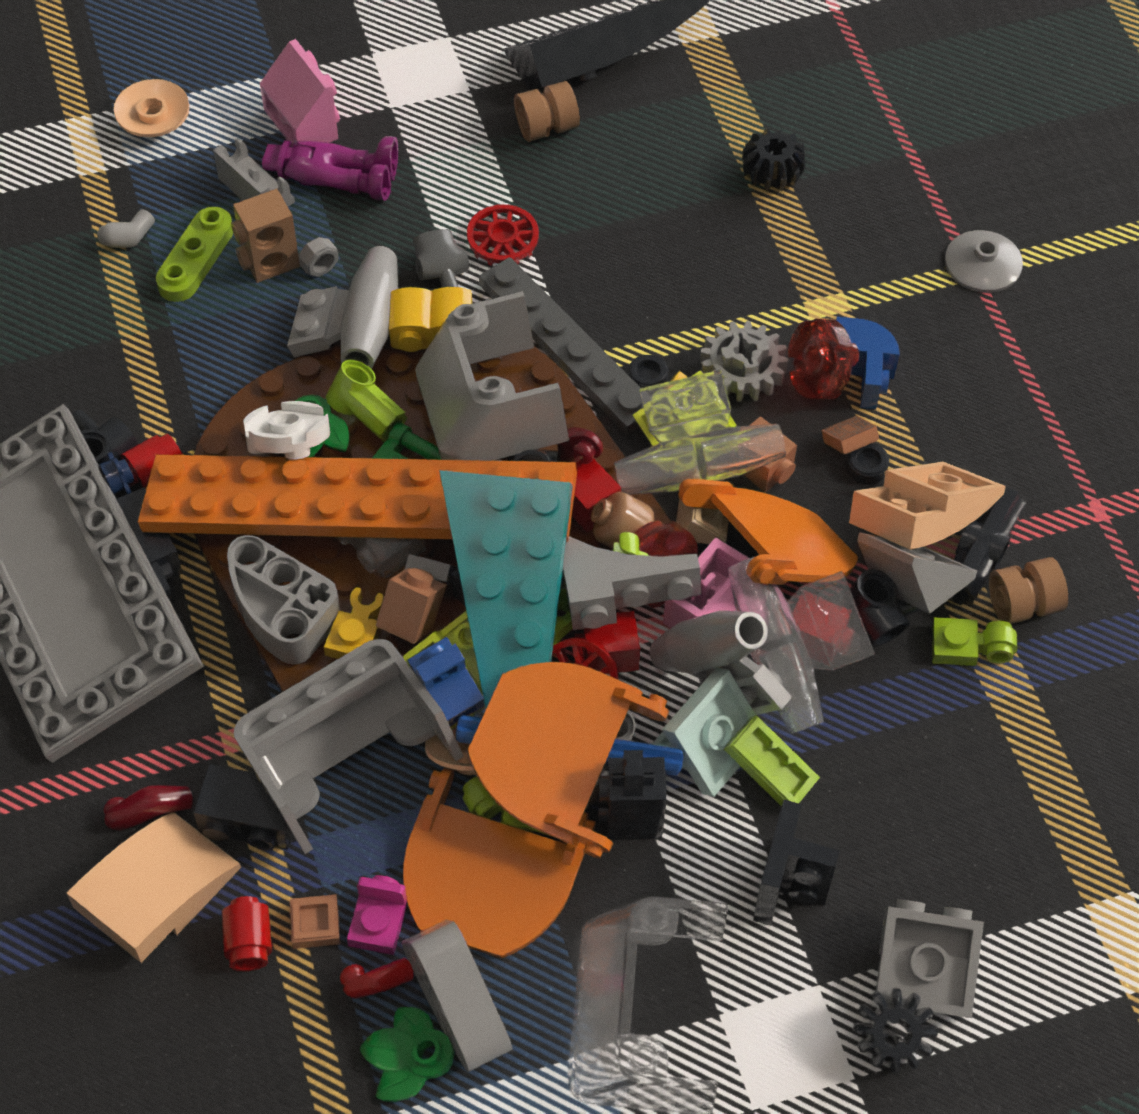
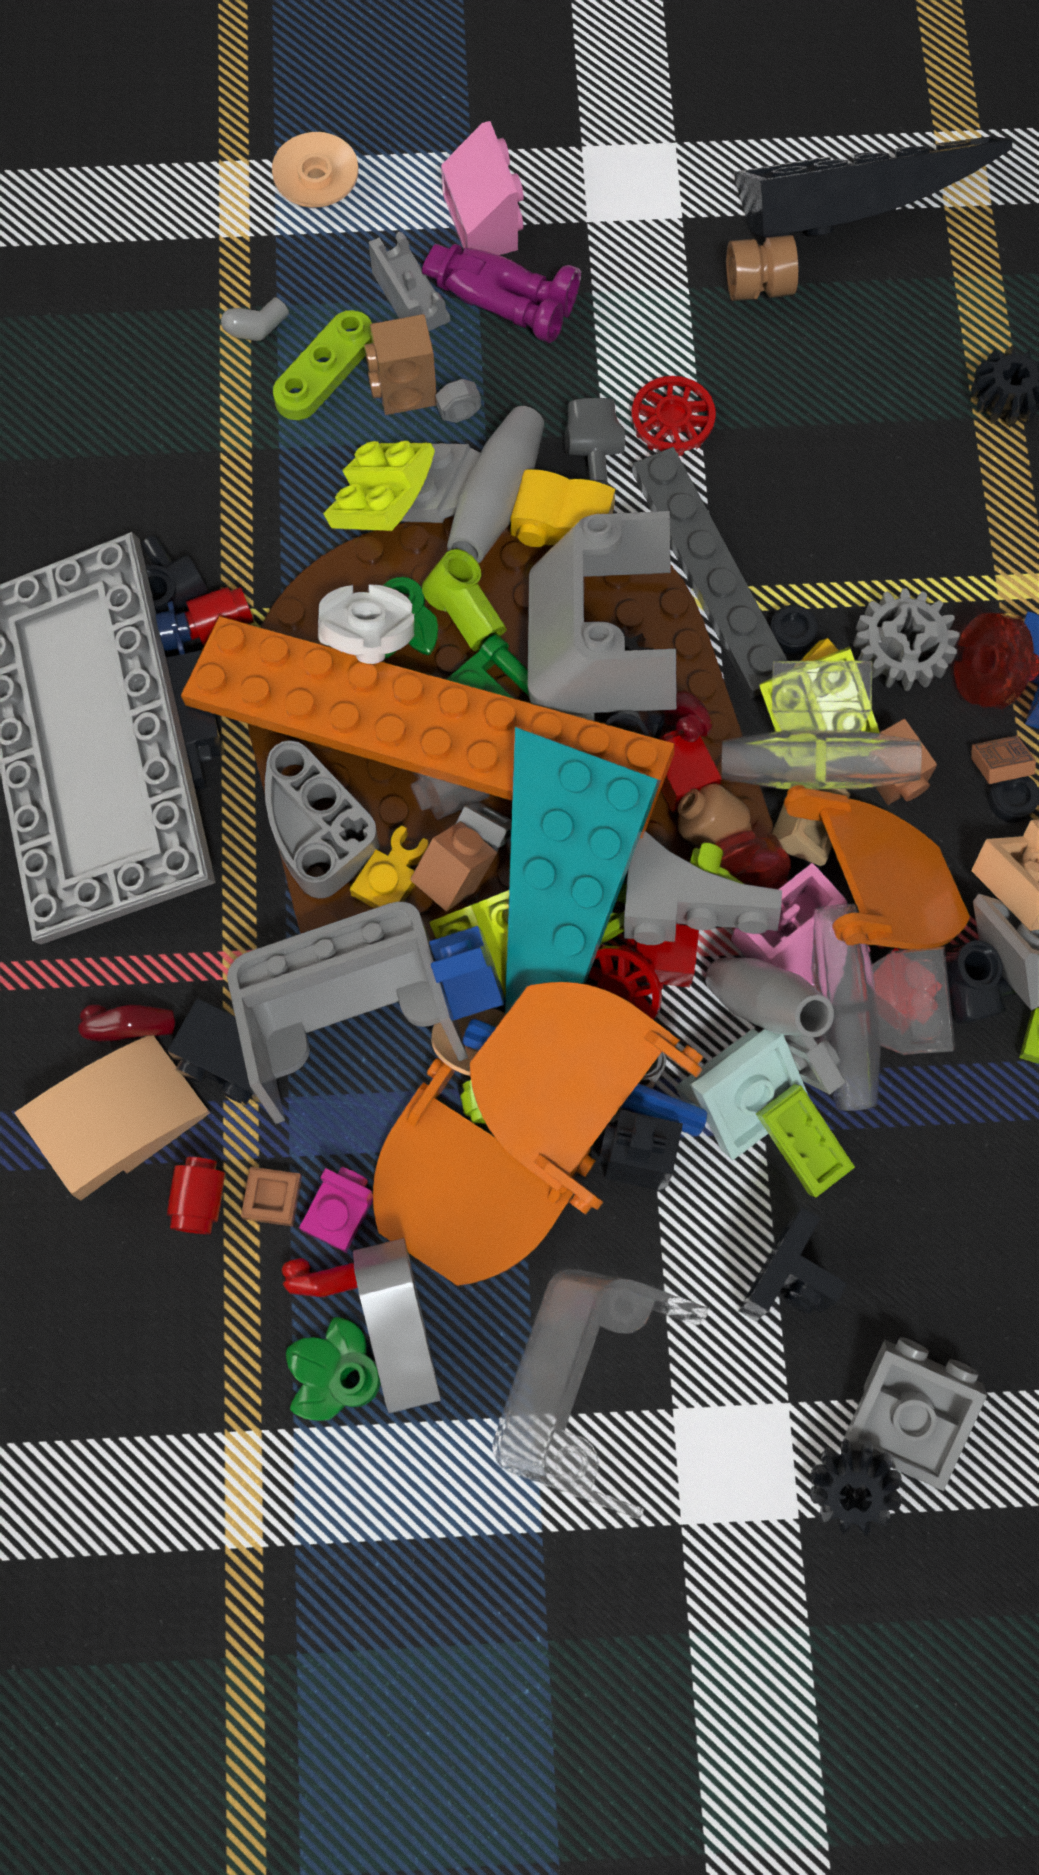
camera: 15 degrees right, 15 degrees up
none -> neon yellow slope [323,441,435,531]

